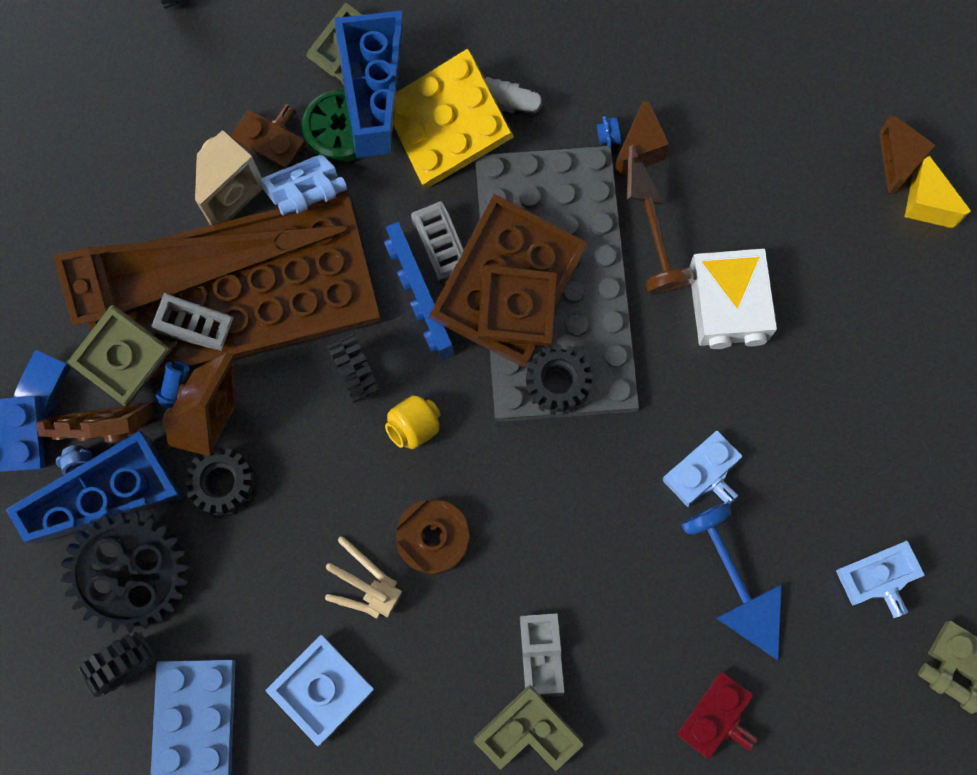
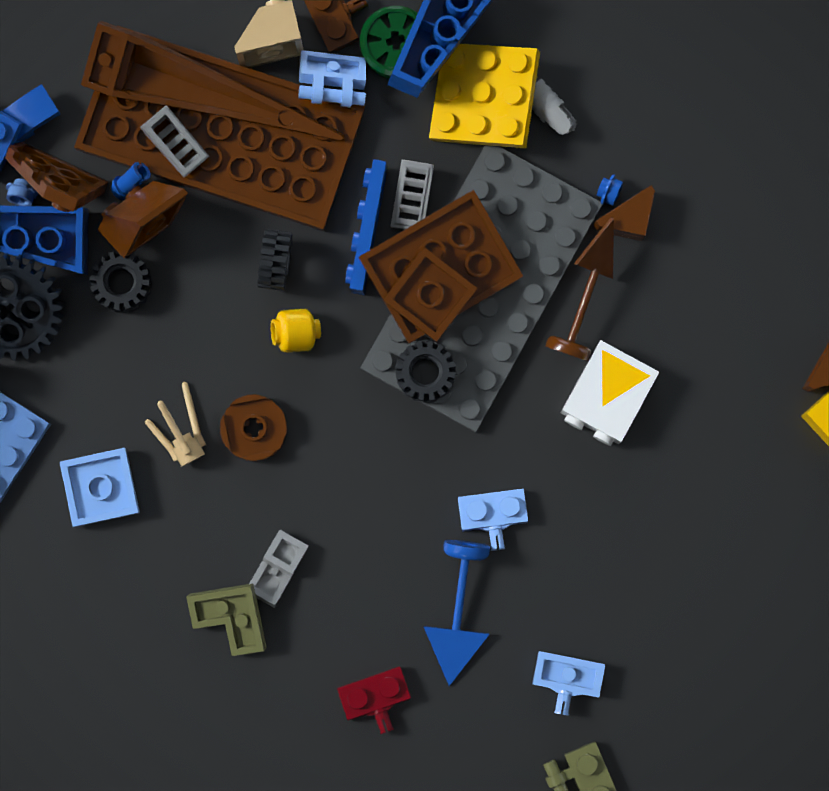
camera: 30 degrees right, 10 degrees up
olive plate [67,305,172,407] -> none

